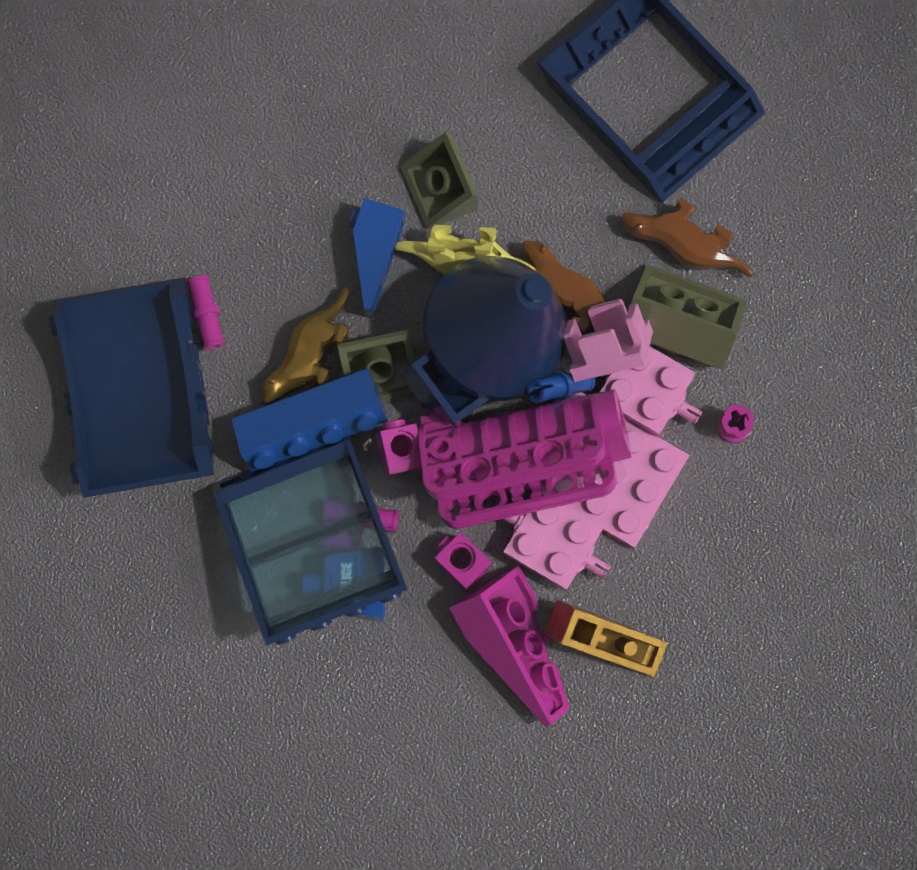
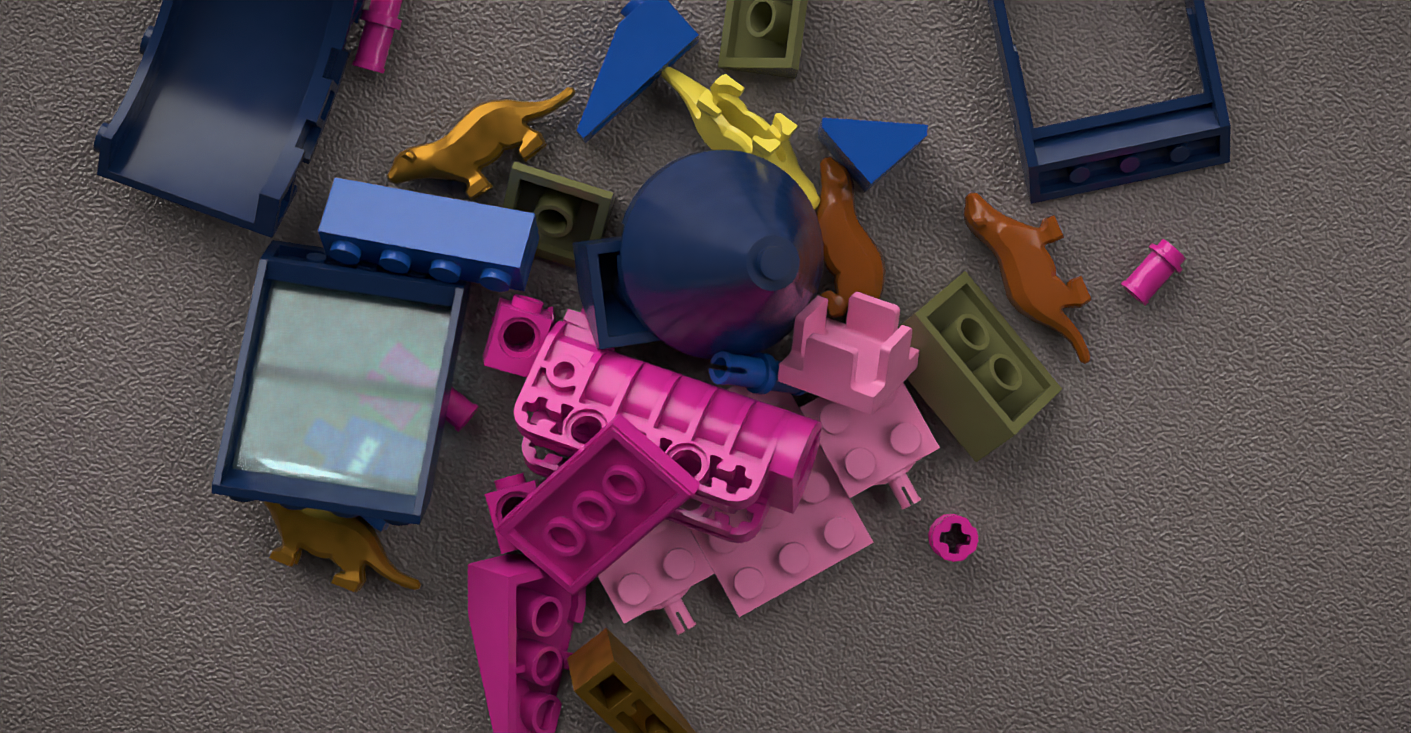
camera: 25 degrees right, 10 degrees up
none -> pearl gold animal [263,501,421,592]
none -> dark pink tile [495,413,701,596]
none -> blue slope [818,118,928,192]
none -> dark pink pin [1121,239,1186,306]

